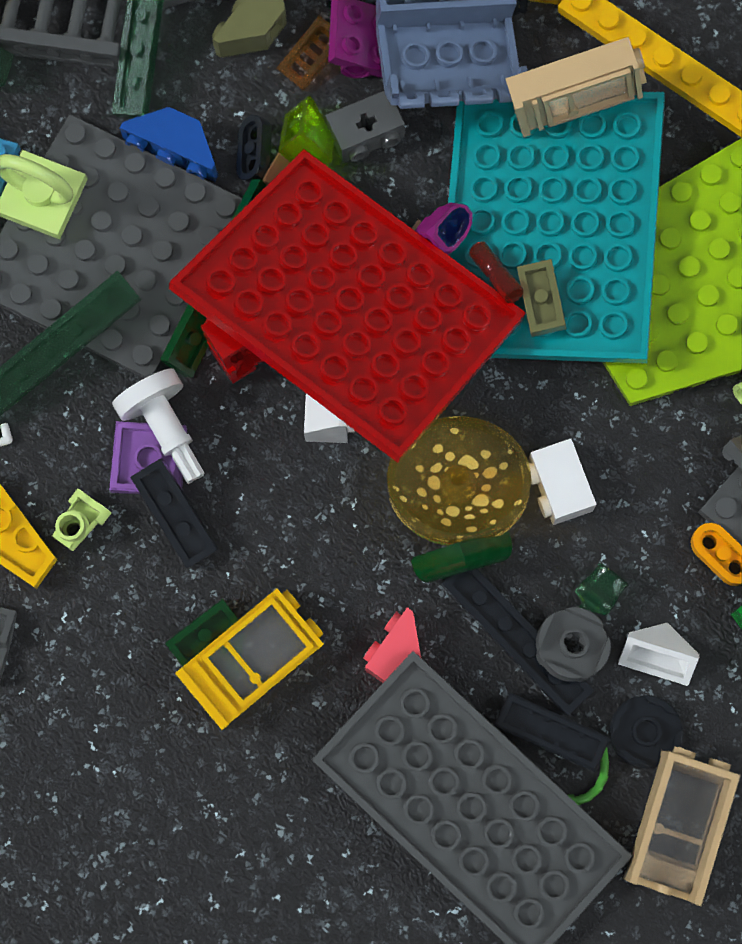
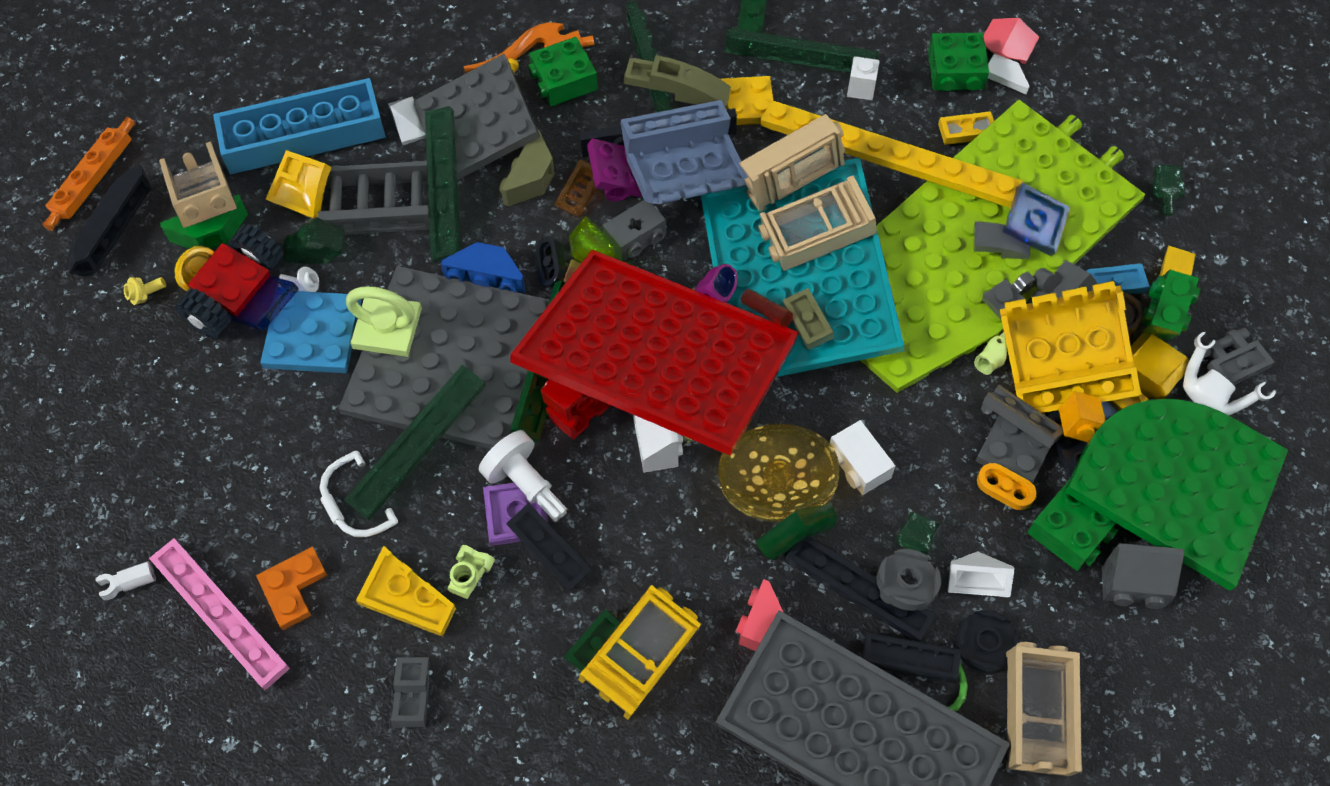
camera: 15 degrees left, 15 degrees down
none -> tan door [758,176,877,271]

